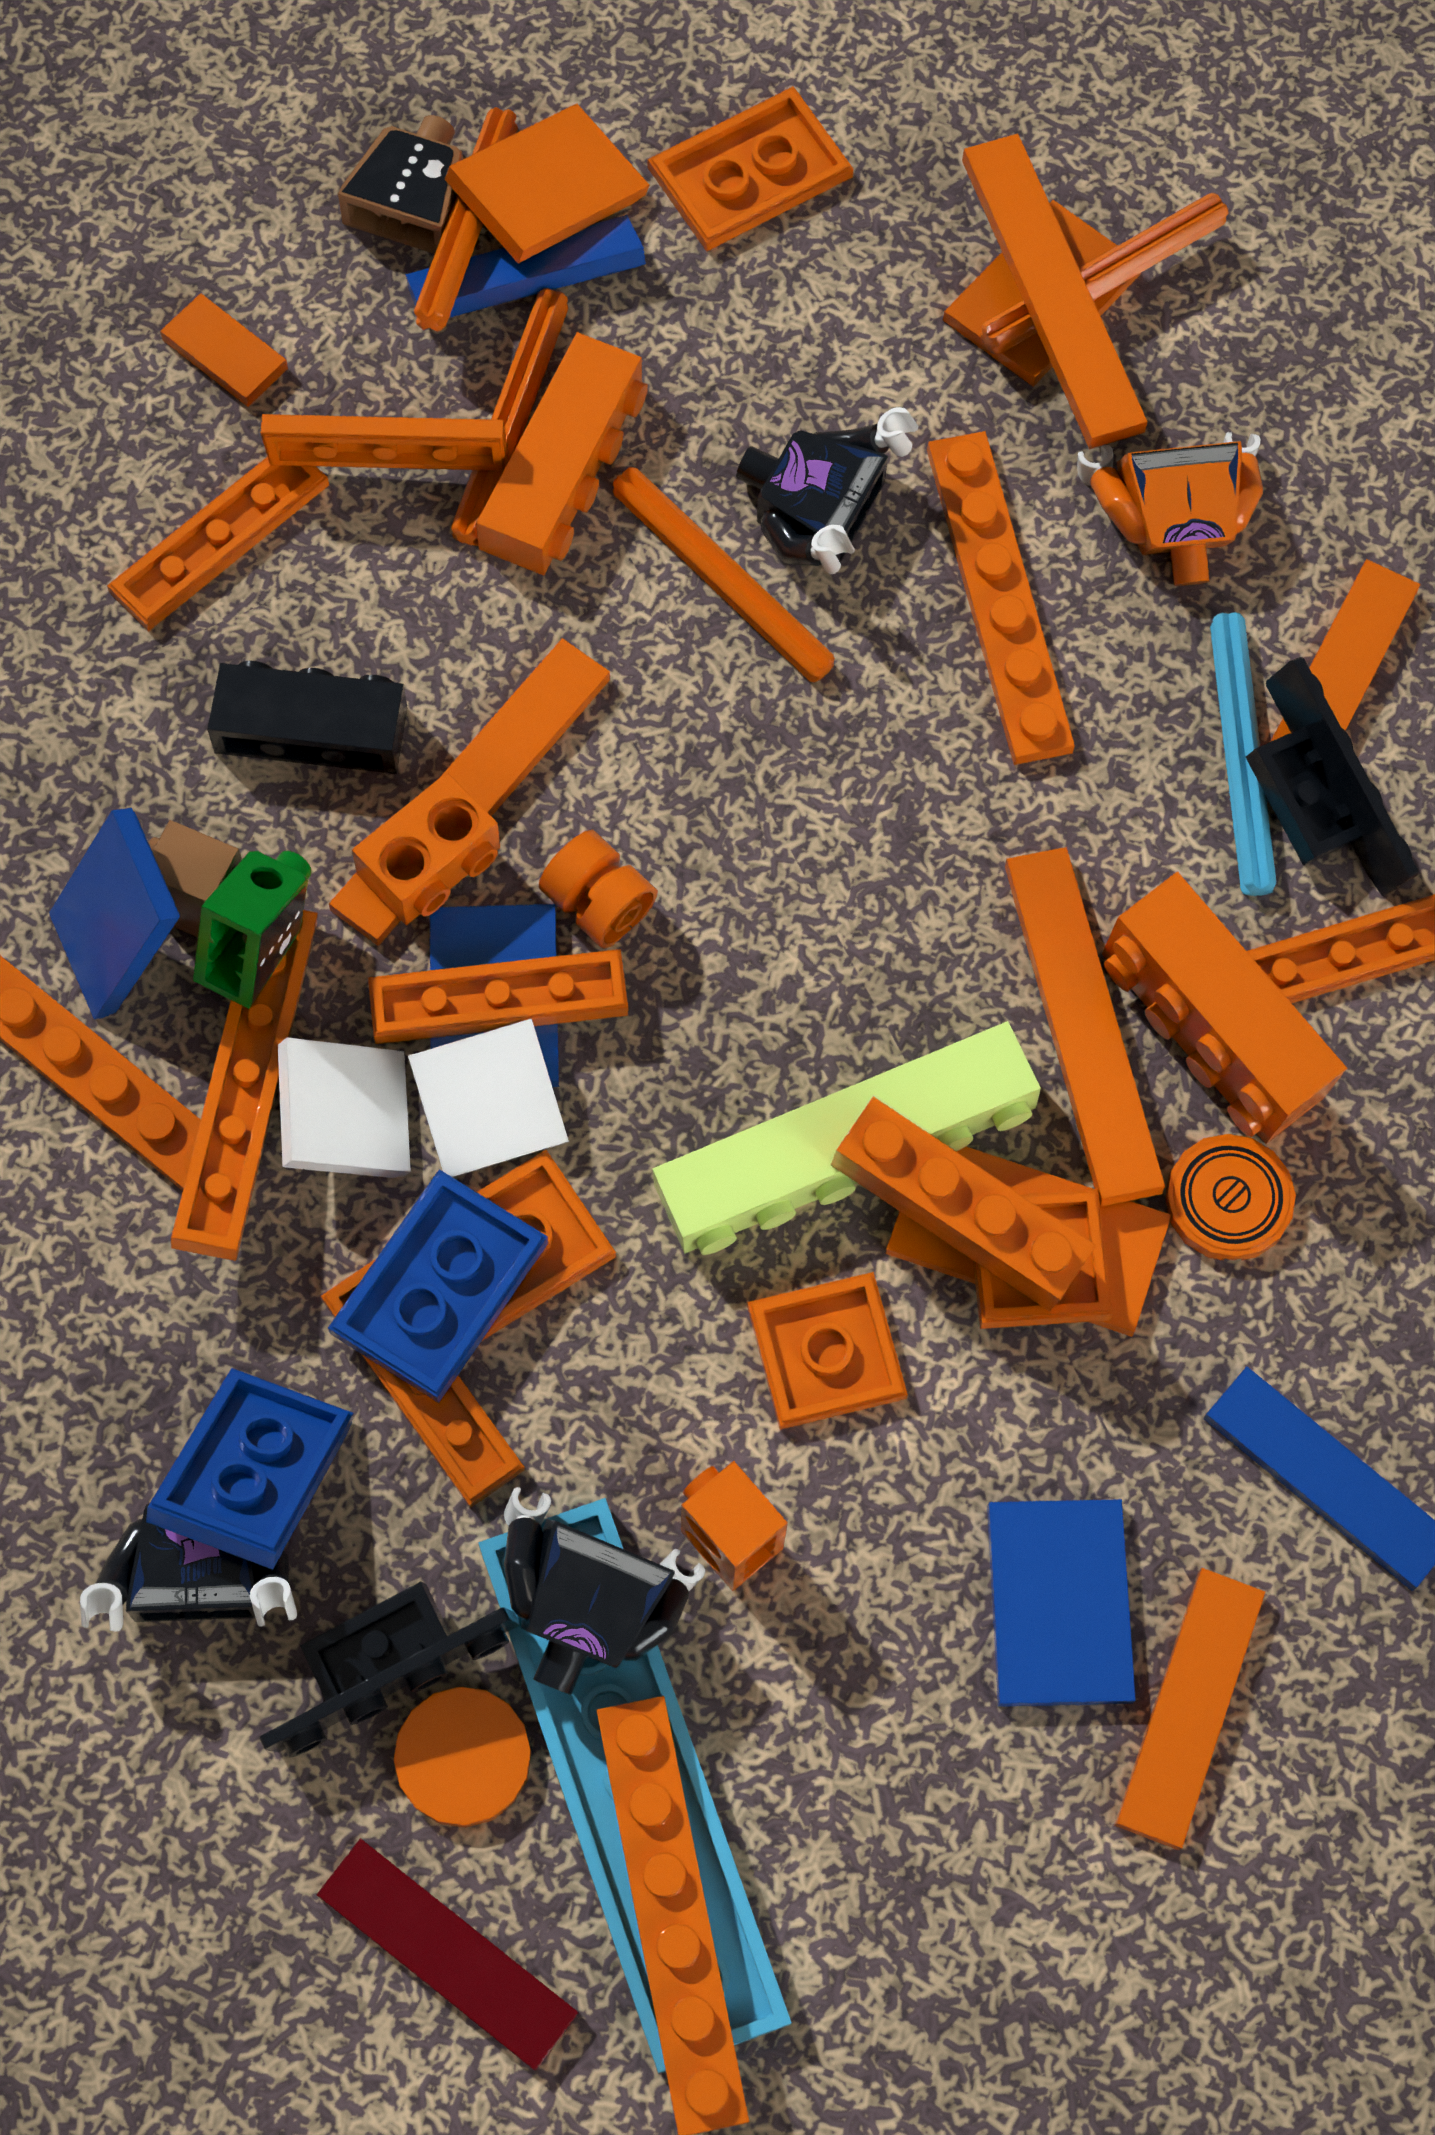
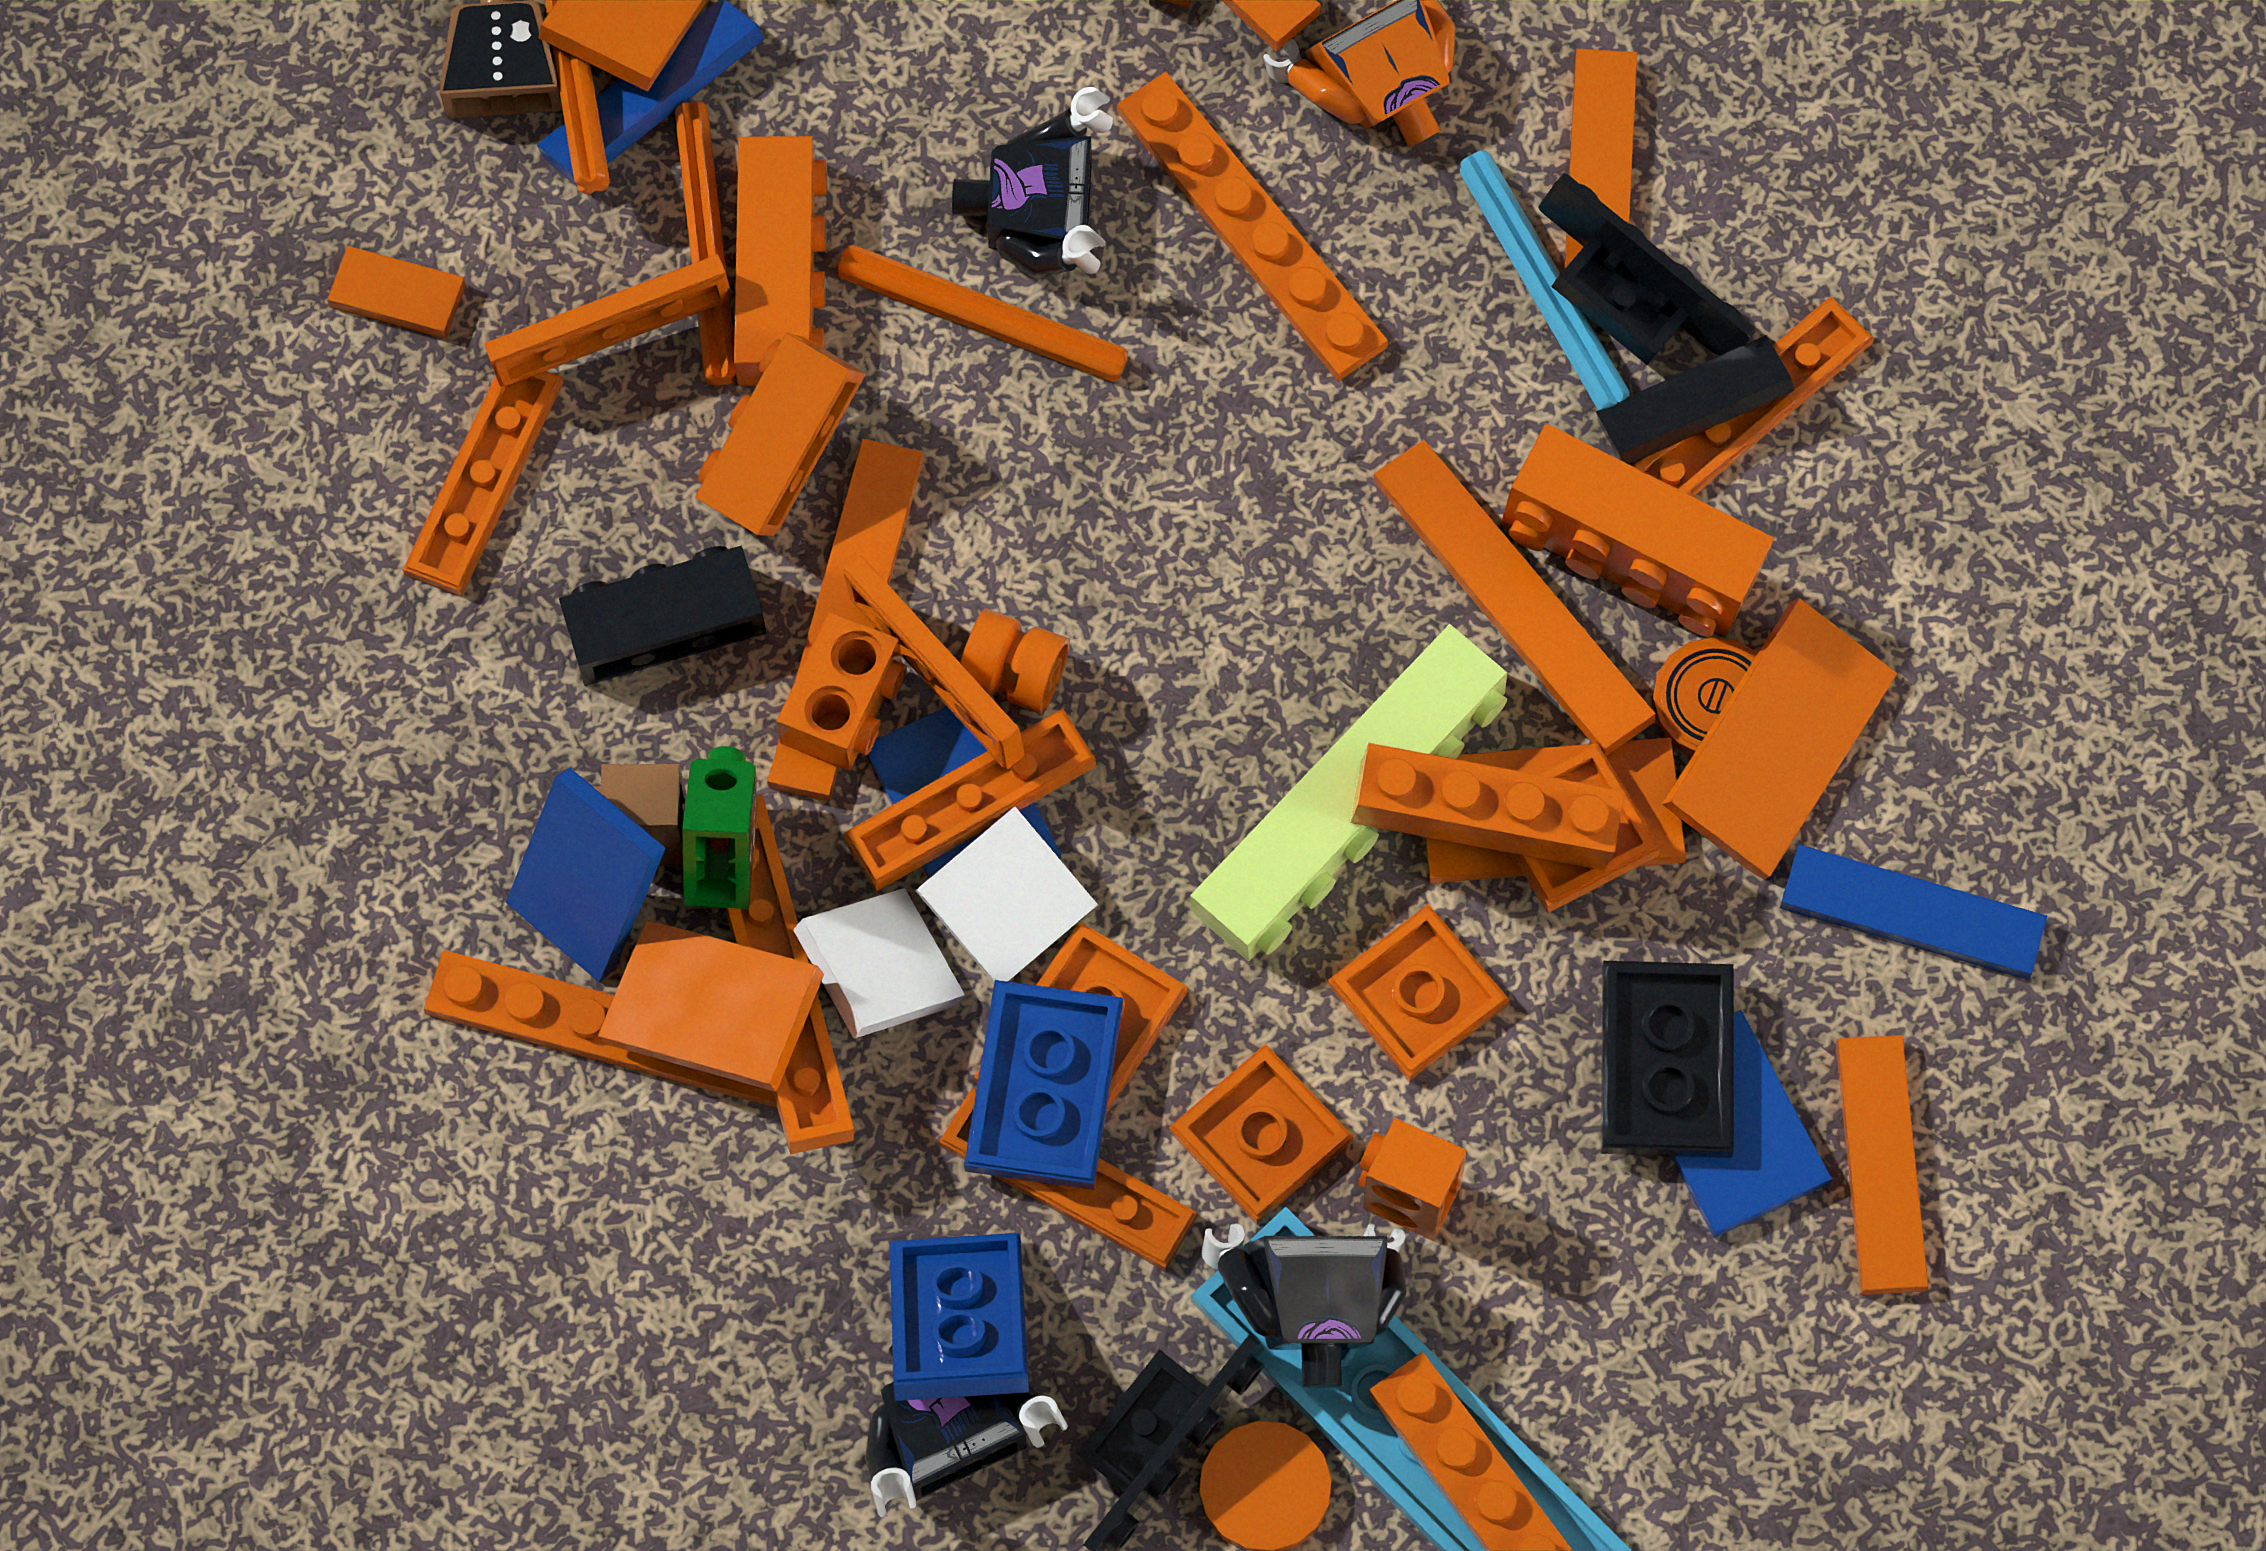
camera: 20 degrees left, 0 degrees up
none -> orange tile [598,919,824,1092]
none -> orange brick [695,333,866,537]
none -> orange tile [844,555,1025,769]
none -> orange tile [1169,1044,1353,1225]
none -> black tile [1596,335,1794,465]
none -> black tile [1601,960,1734,1158]
none -> orange tile [1662,598,1898,879]

